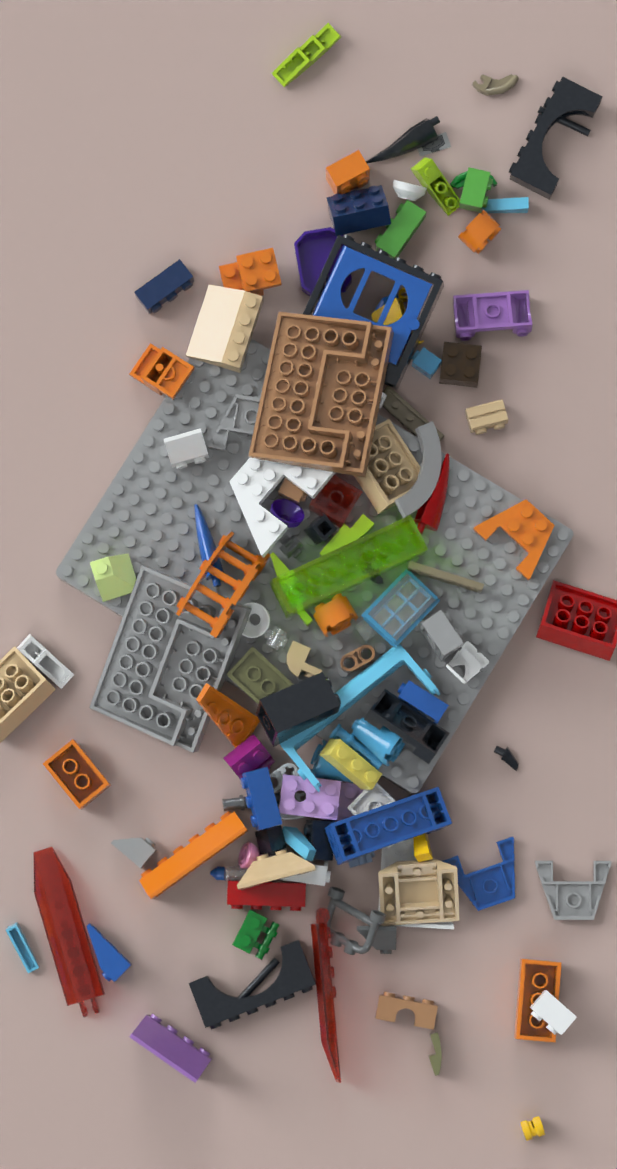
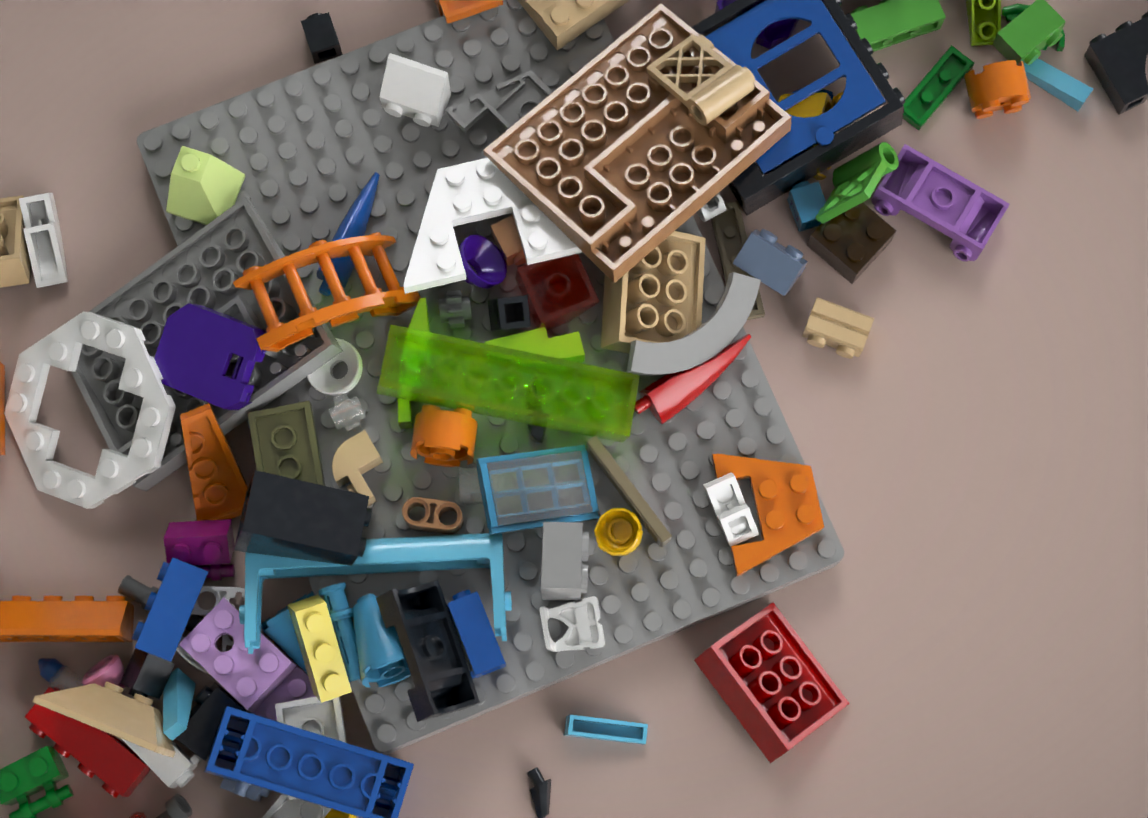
camera: 30 degrees right, 5 degrees down
none -> white plate [4,311,176,509]
none -> dark purple piece [154,303,266,410]
none -> black brick [301,12,343,64]
none -> medium azure piece [564,715,648,745]
none -> yellow hair [594,508,643,556]
none -> tan piece [646,34,755,126]
none -> white slope [703,472,759,547]
none -> sand blue brick [732,229,808,296]
none -> bright green piece [815,142,899,224]
none -> green tile [903,45,975,130]

